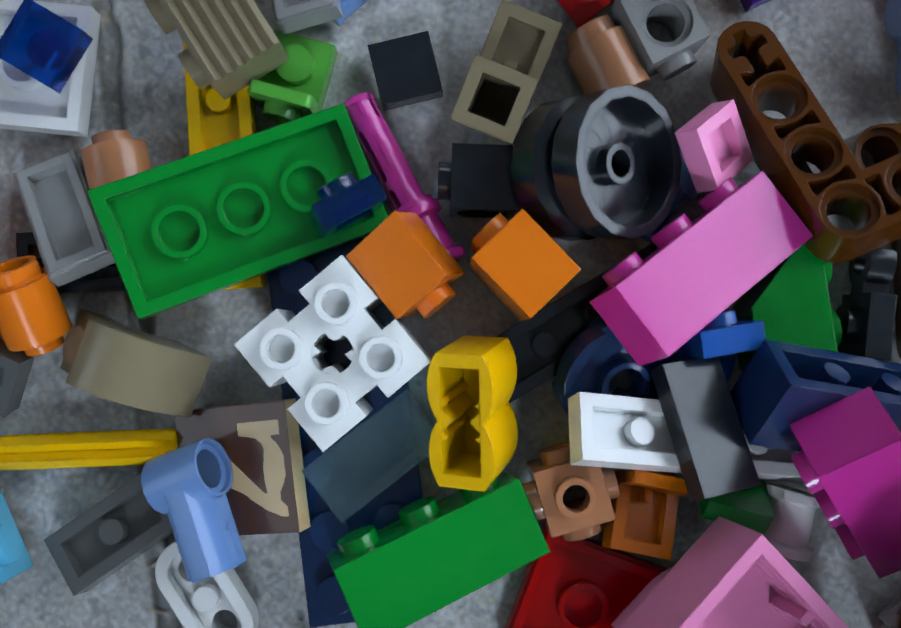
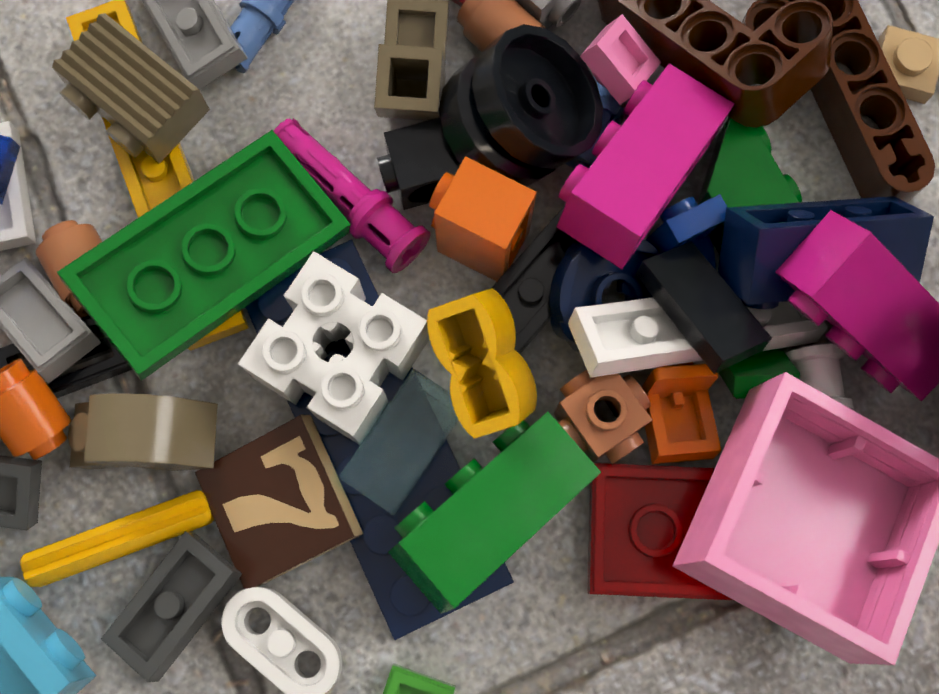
camera: 20 degrees left, 10 degrees down
medium blue piece [141,438,247,583] -> none
bright green bracket [247,29,338,124] -> none
clear blue plate [310,173,387,238] -> none
orange brick [346,211,465,319] -> none
black tile [368,31,443,111] -> none
black plate [836,248,898,360] -> none

